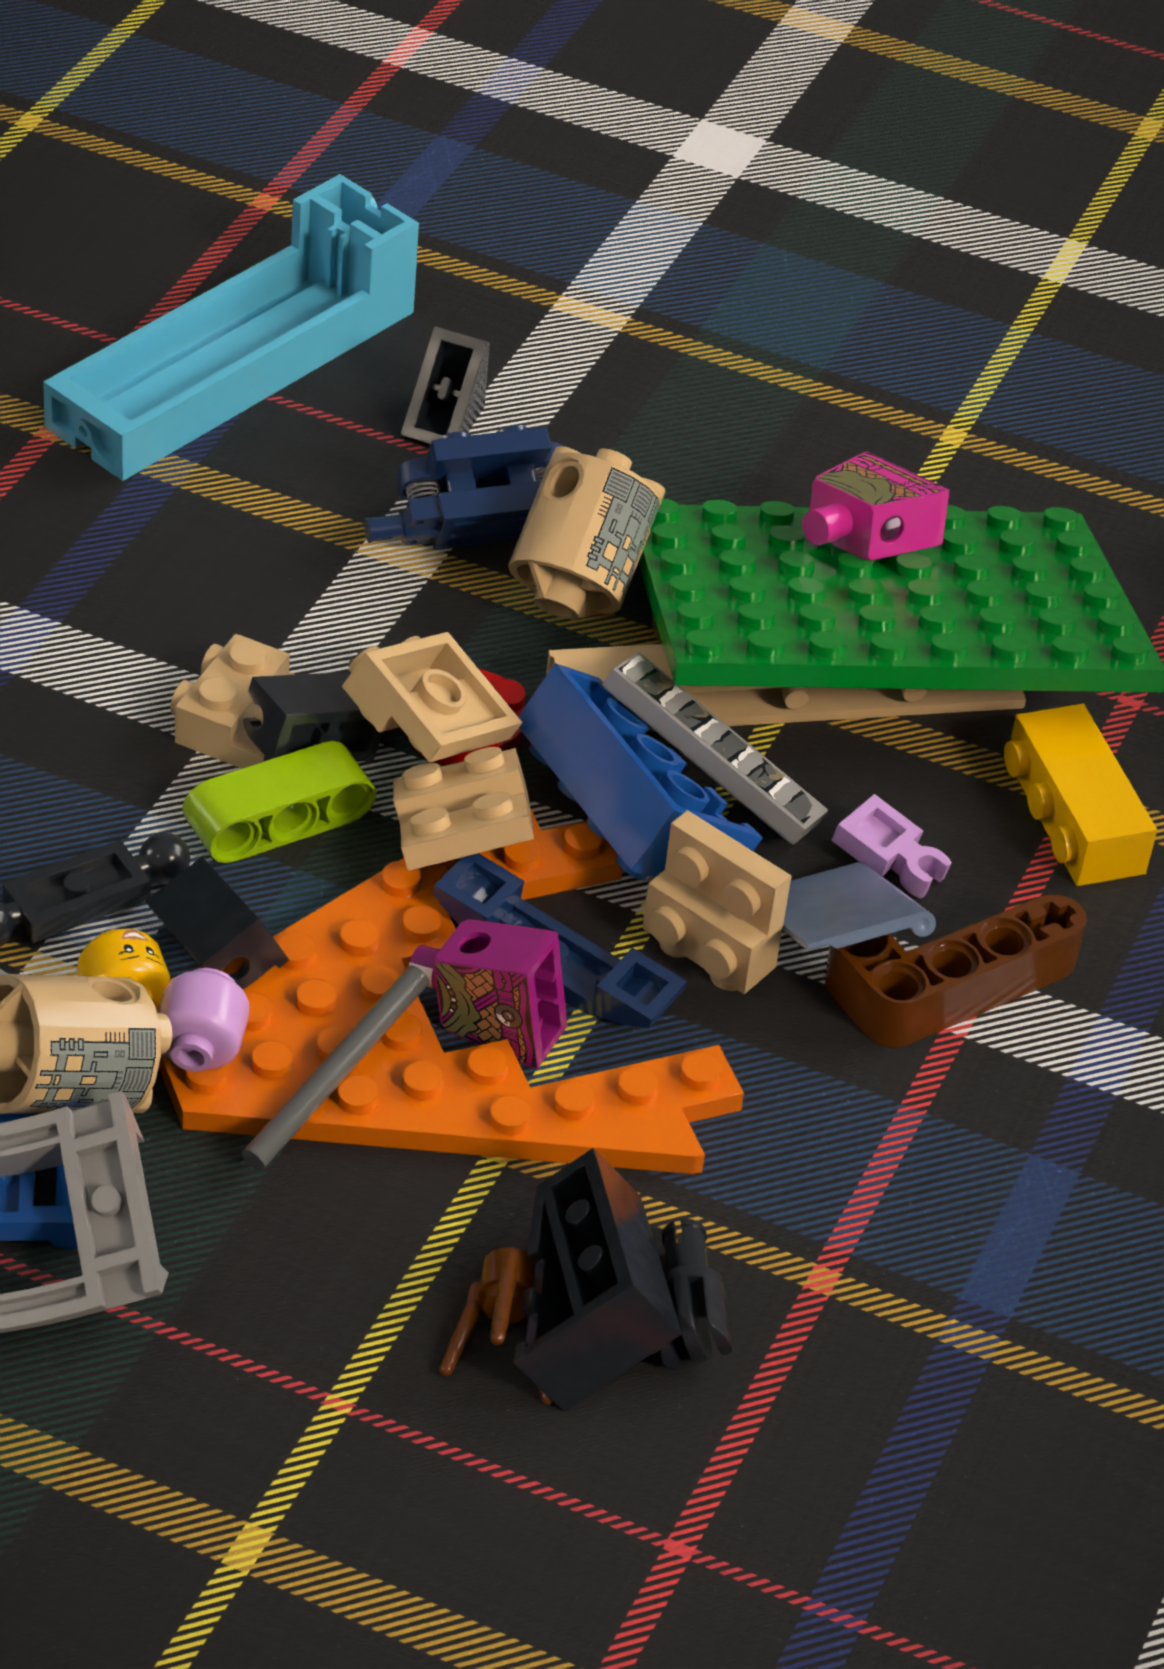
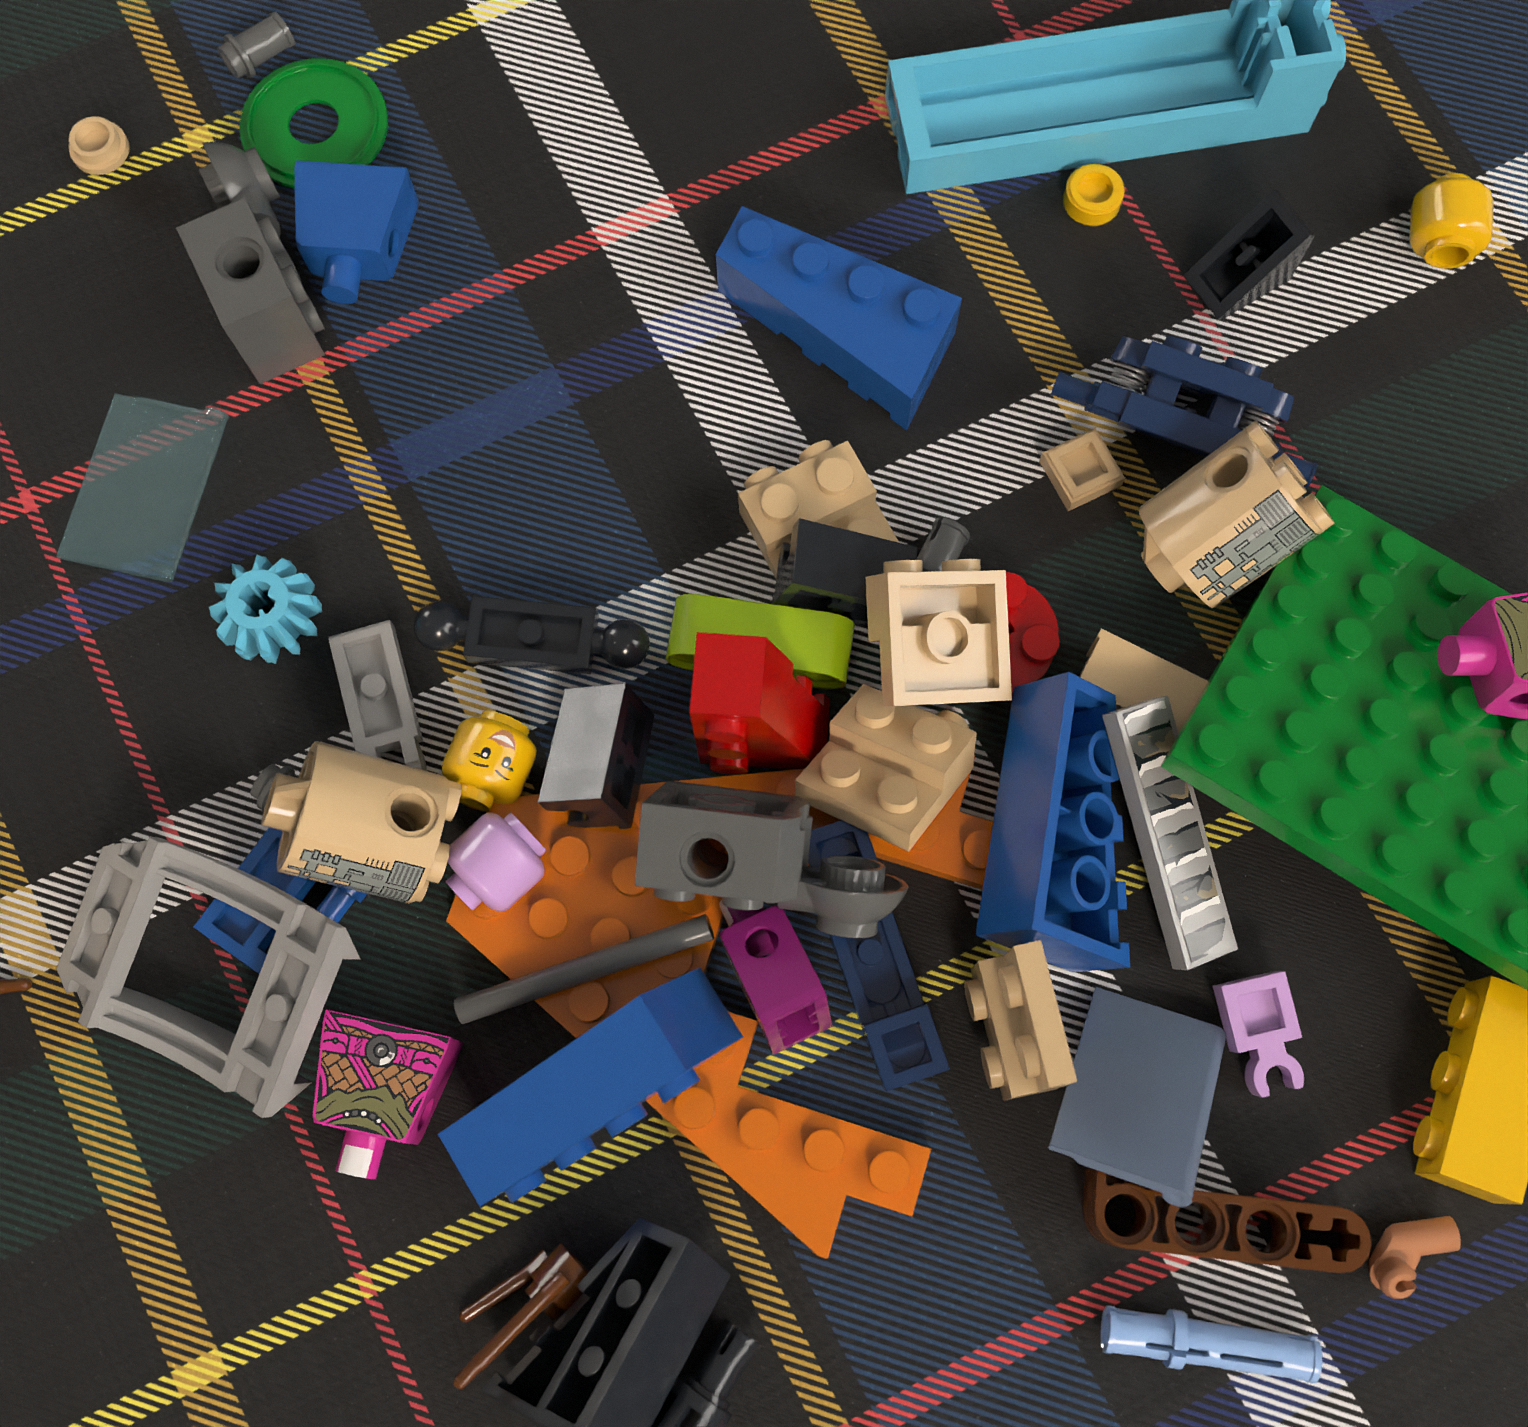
camera: 45 degrees right, 30 degrees up
none -> torso [313,1010,463,1180]
none -> blue wedge [438,967,743,1206]
none -> dark grey brick [634,781,908,938]
none -> red wedge [689,632,830,775]
none -> blue wedge [716,206,962,431]
none -> tan tile [1039,428,1125,511]
none -> yellow tile [1063,164,1125,226]
none -> light blue pin [1100,1305,1322,1384]
none -> nougat arm [1368,1216,1461,1299]
none -> yellow head [1409,173,1494,269]

